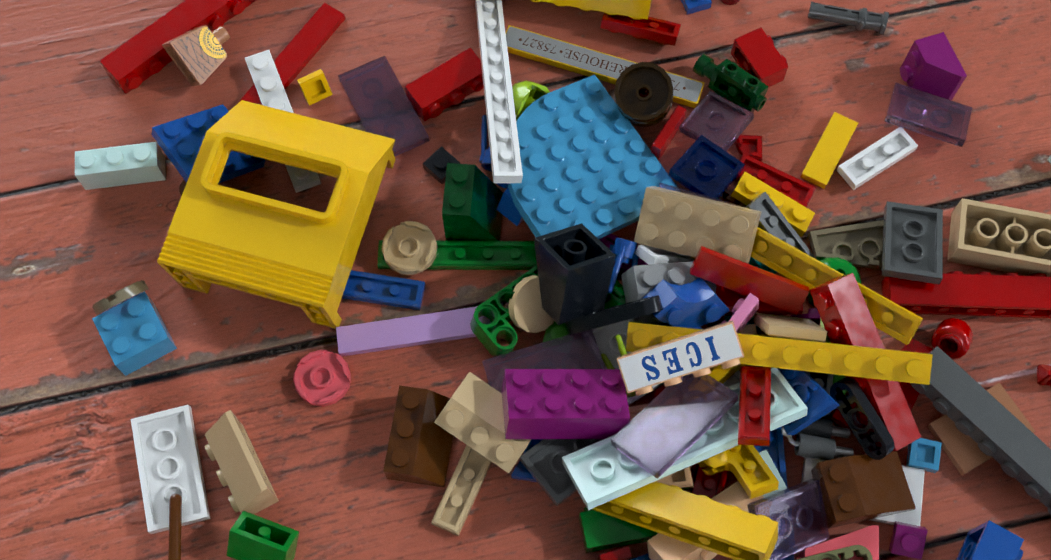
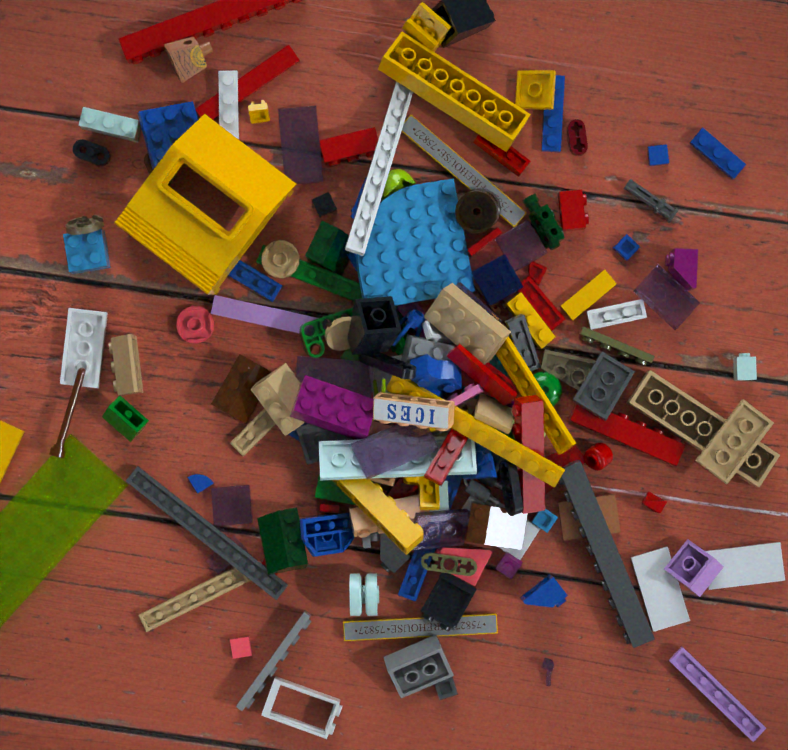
camera: 20 degrees right, 20 degrees up
none -> black plate [73,139,111,166]
none -> olive plate [579,327,655,366]
none -> blue tile [613,234,640,261]

